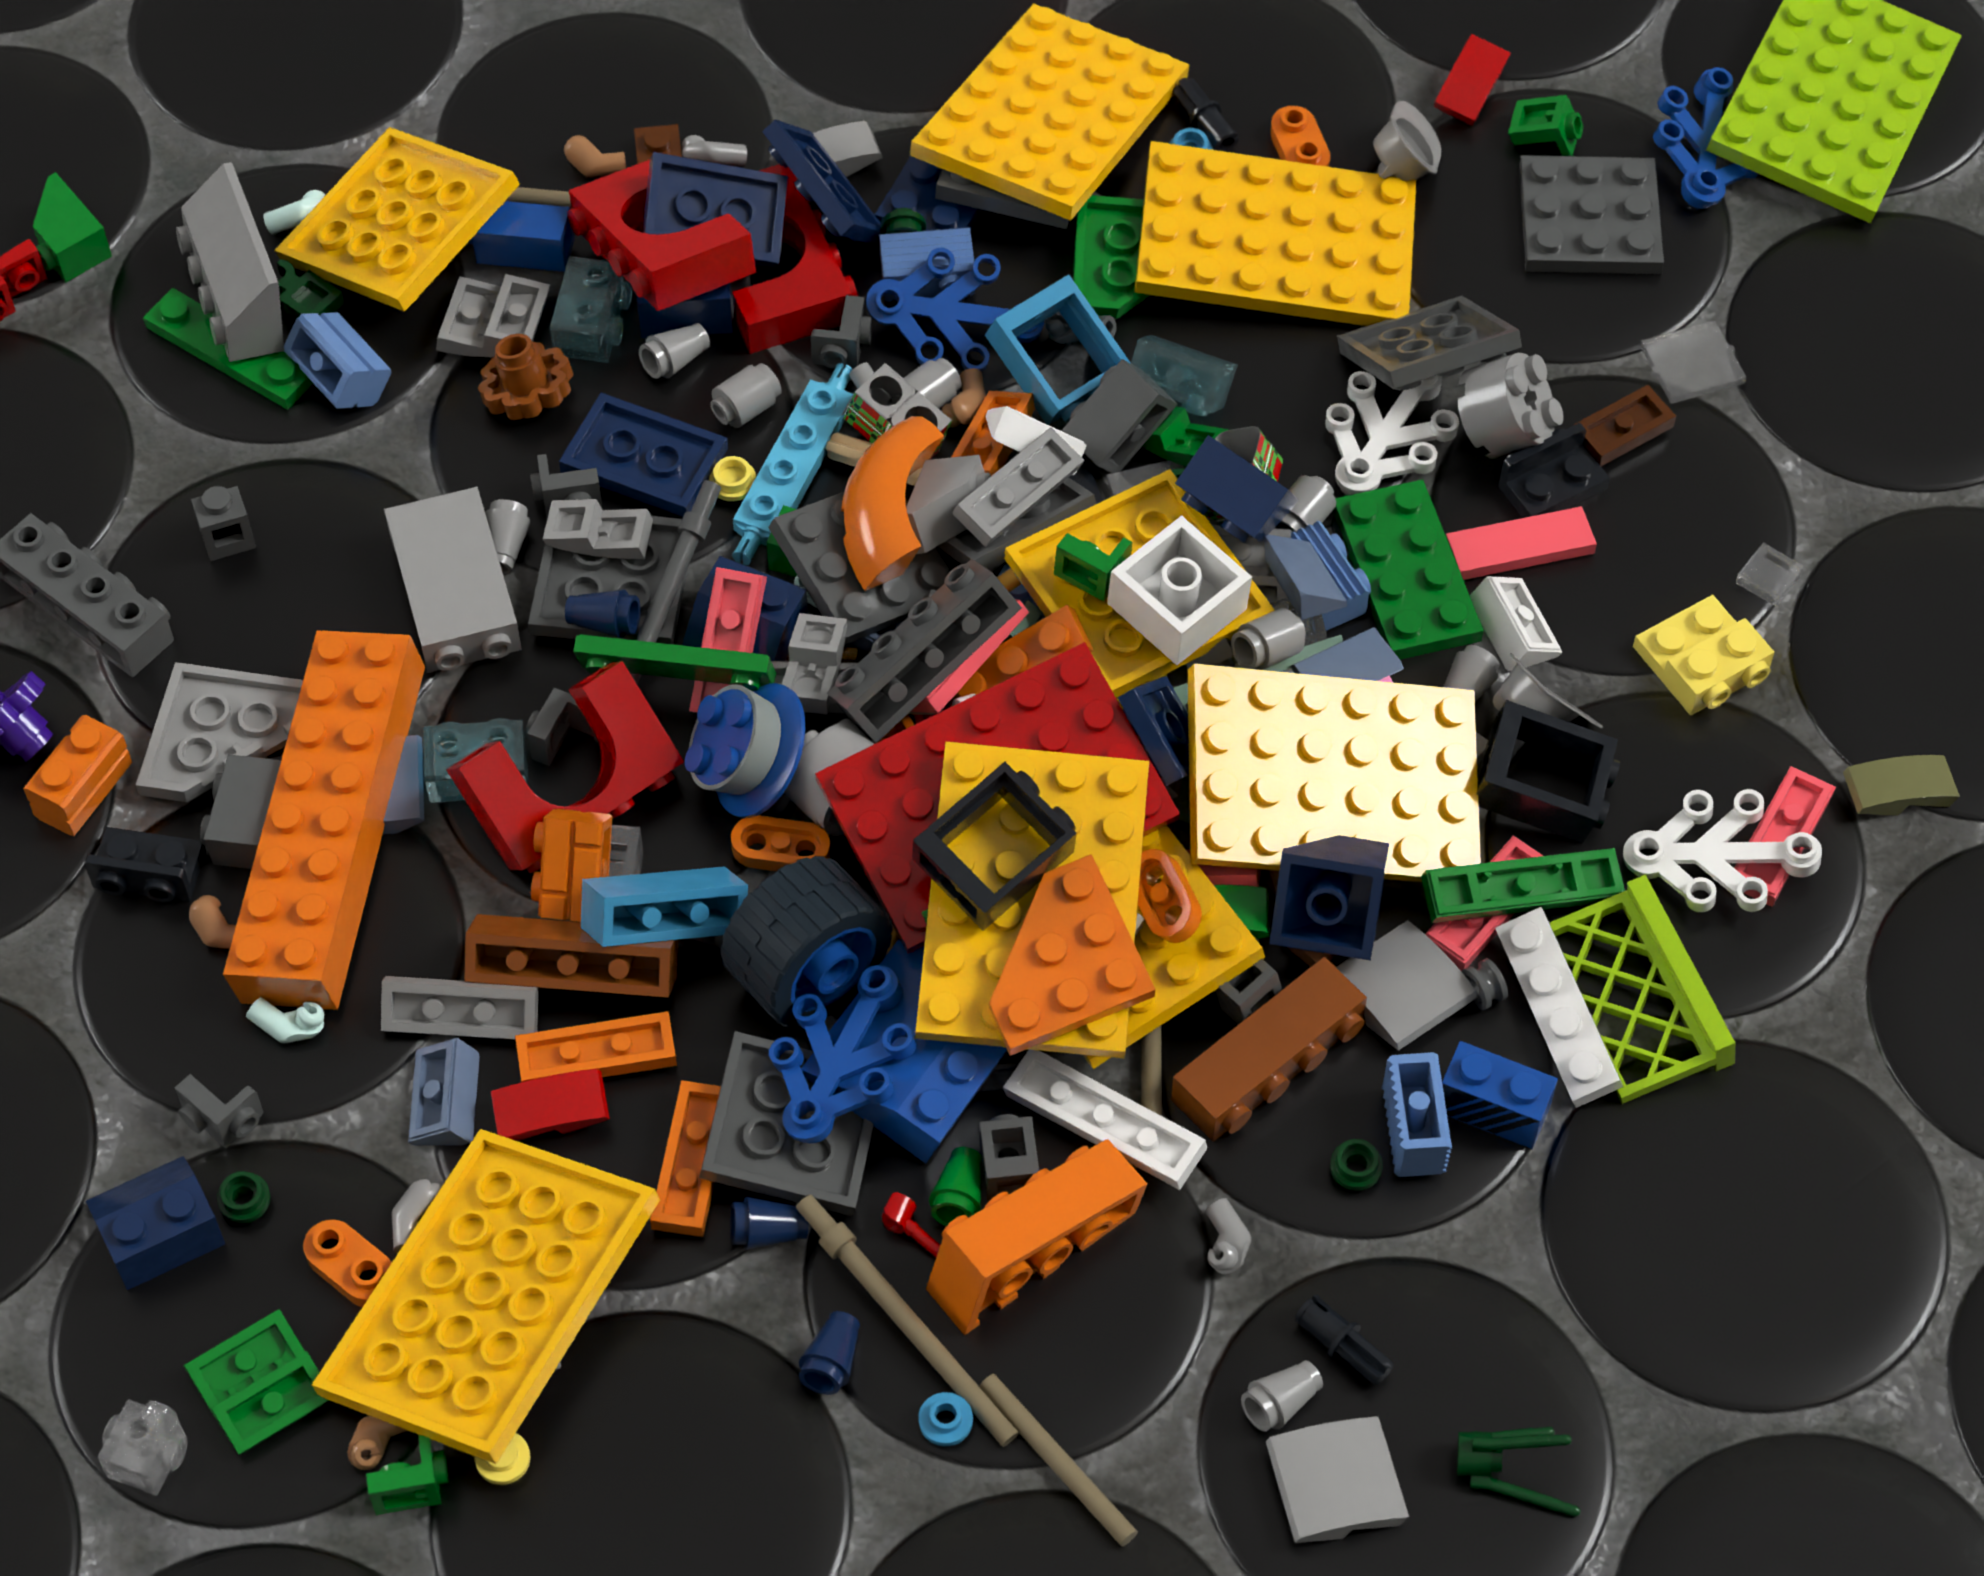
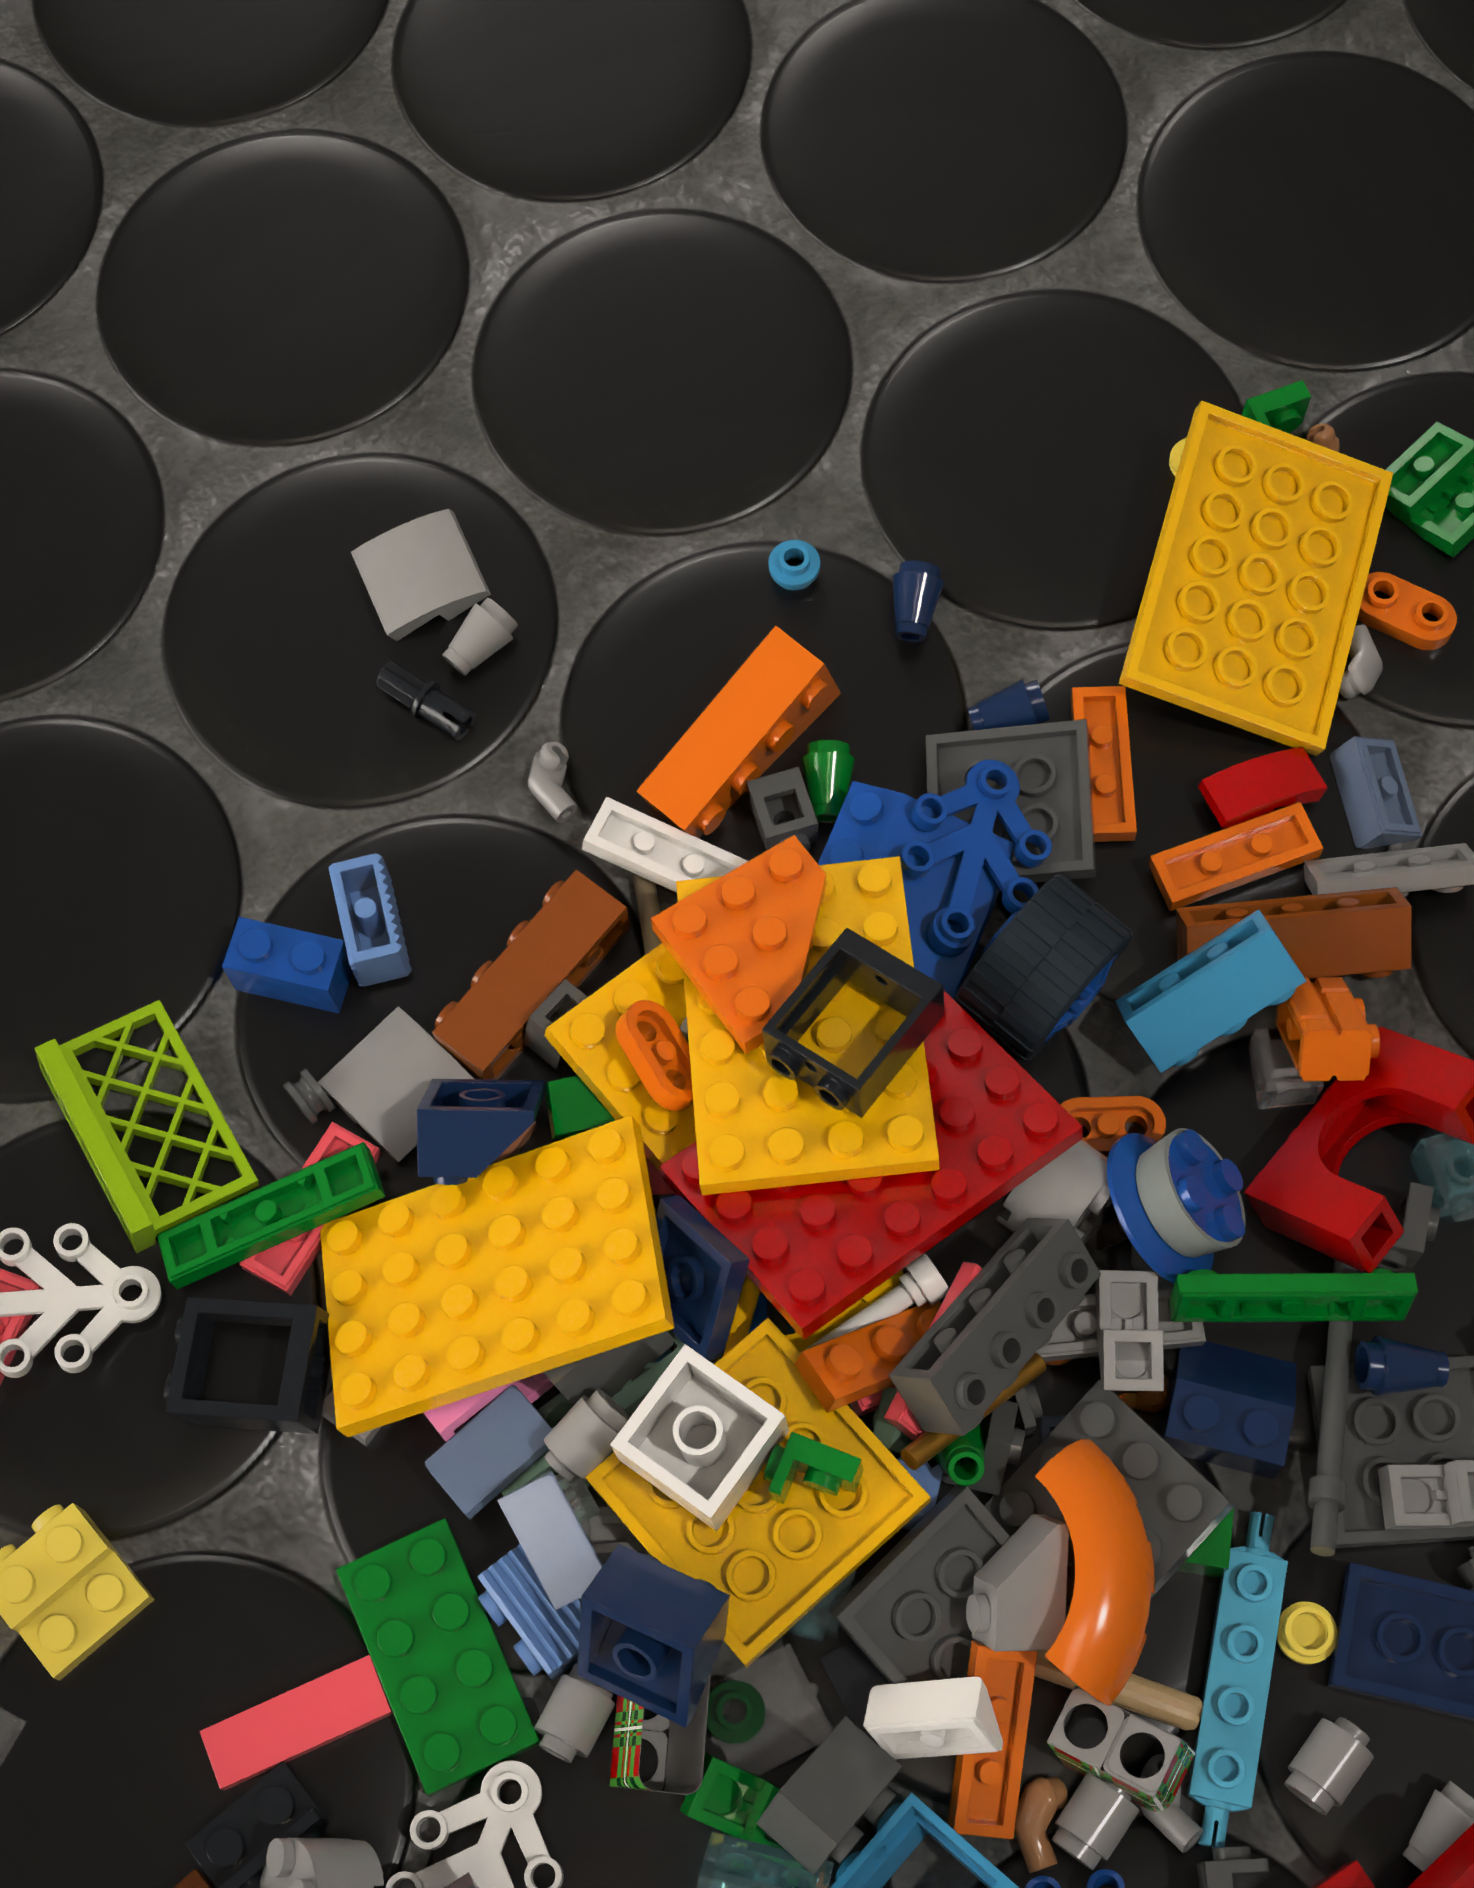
camera: 175 degrees right, 10 degrees up
coral tile [689,567,767,713] -> none
dark tan bar [796,1194,1019,1447] -> none
red hand [882,1192,941,1258] -> none
light grey plate [952,427,1084,547] -> none
dark tan bar [979,1374,1138,1547] -> none
dark green plate [1330,1139,1383,1191] -> none
light grey cone [1443,645,1500,702] -> none
dark green plant [1457,1427,1581,1517] -> none
white slope [1470,576,1562,671] -> none
light grey piece [1492,653,1603,728] -> none
white plate [1495,907,1624,1108] -> none

